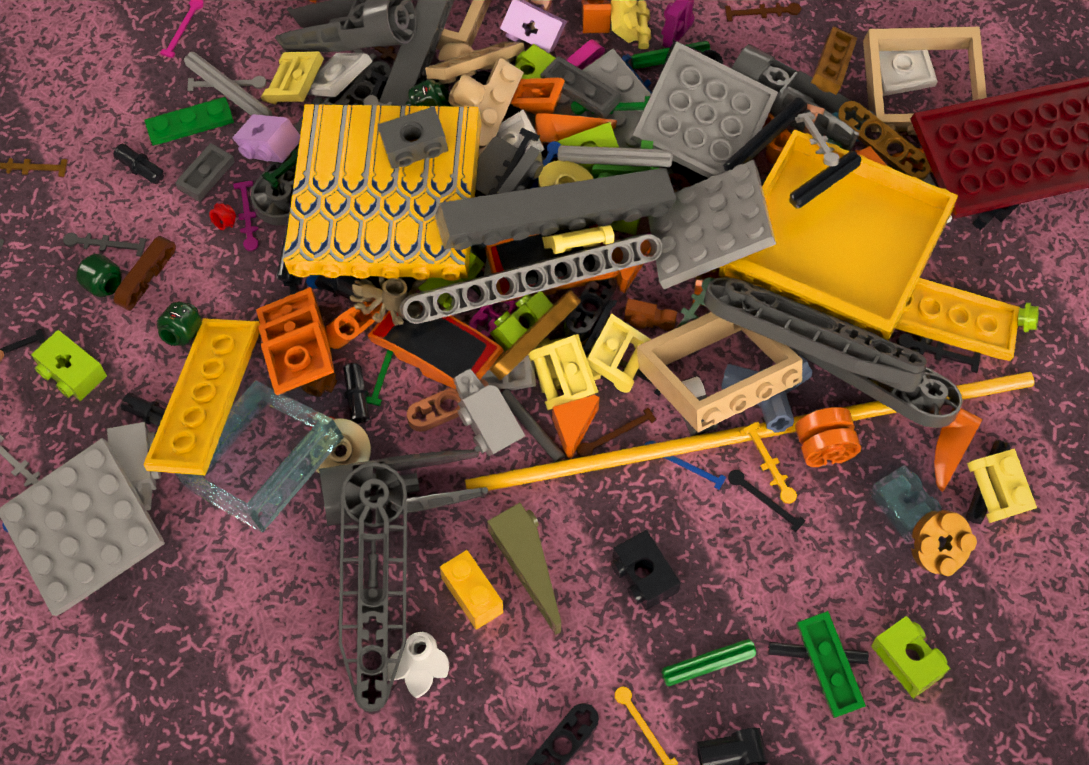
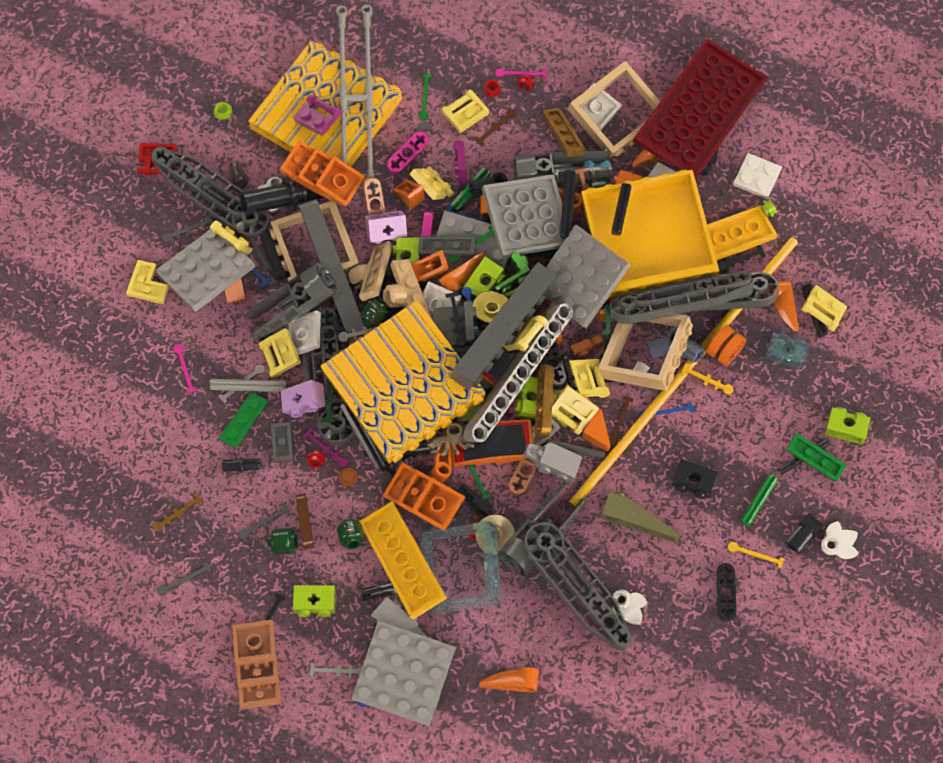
camera: 35 degrees left, 5 degrees up
dark grey brick [377,106,448,169] -> none
yellow brick [440,550,503,630] -> none
light grey axle [557,146,673,167] -> none
black piece [728,470,806,532] -> none
light grey piece [795,112,839,166] -> none
pearl gold beam [838,101,931,181] -> none
plate [911,510,977,576] -> none
none -> dark orange plate [338,467,358,487]
none -> orange piece [479,667,539,693]
none -> white plate [733,153,782,199]

